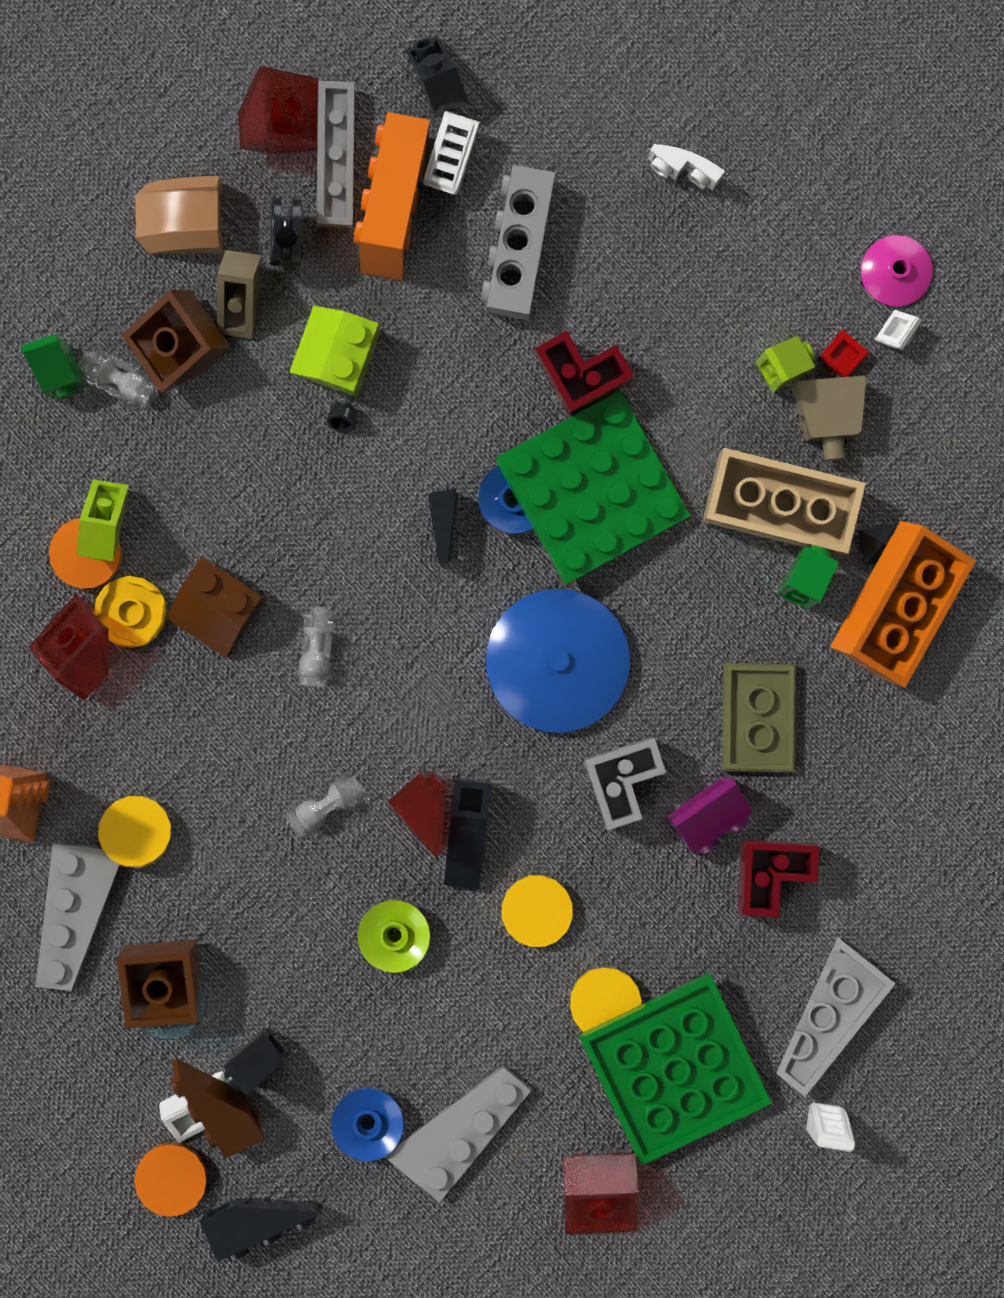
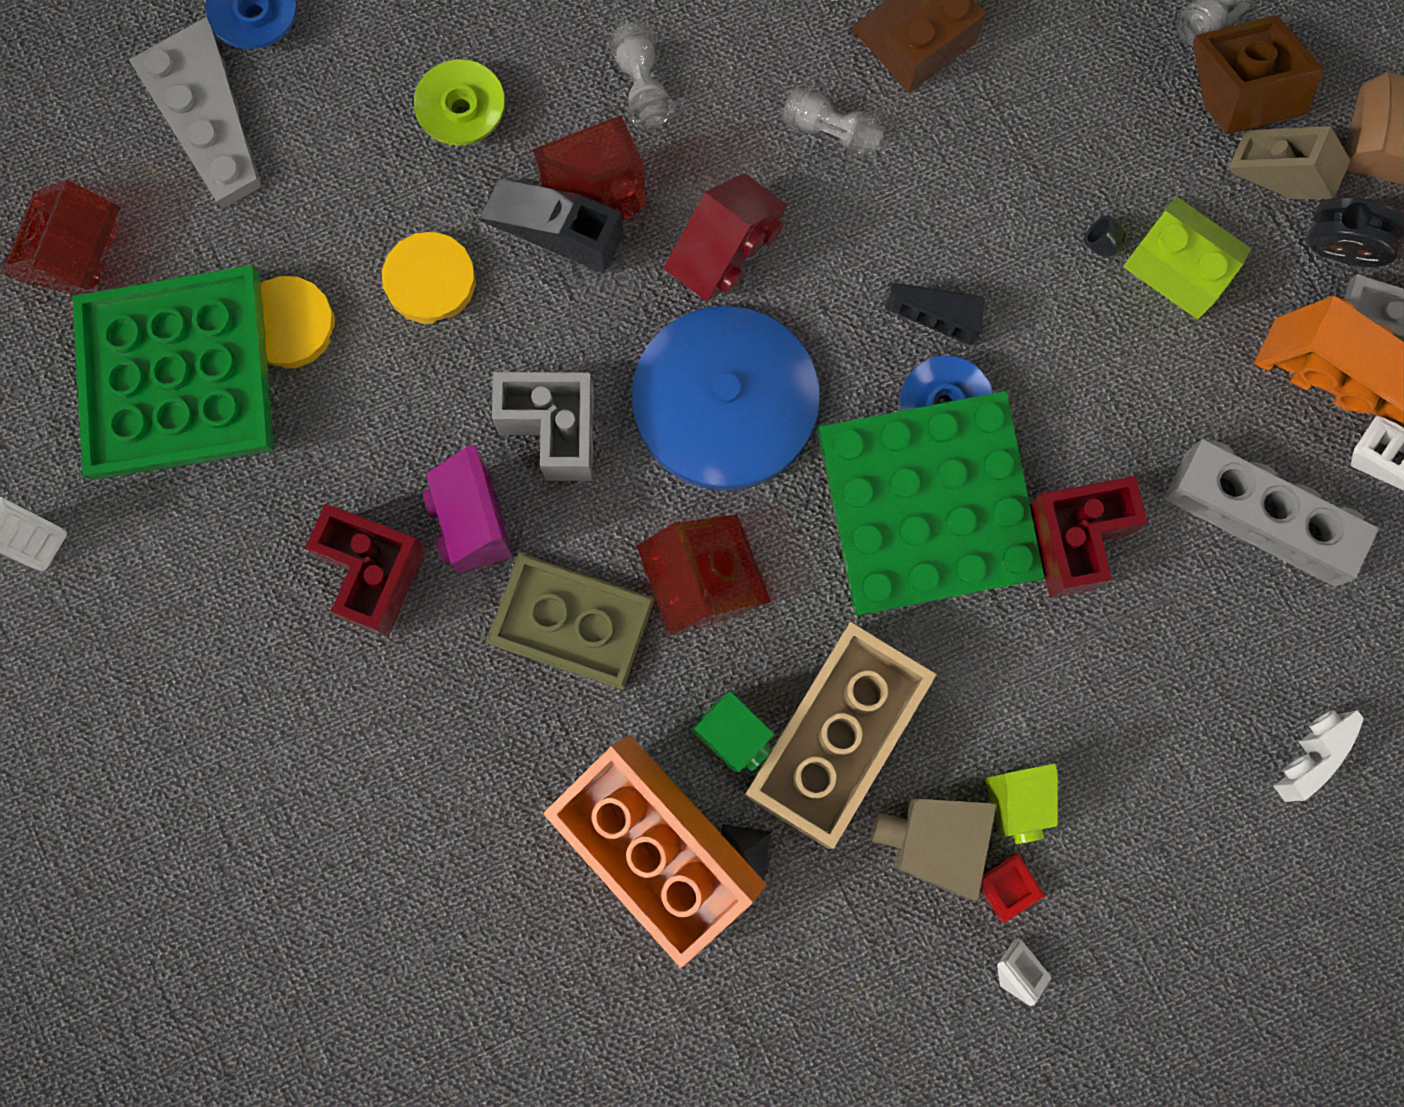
camera: 105 degrees right, 10 degrees down
light grey wing [776,937,895,1097] -> none
dark pink dish [861,235,933,307] -> none
none -> clear red slope [636,514,772,636]
none -> dark red brick [663,173,788,302]

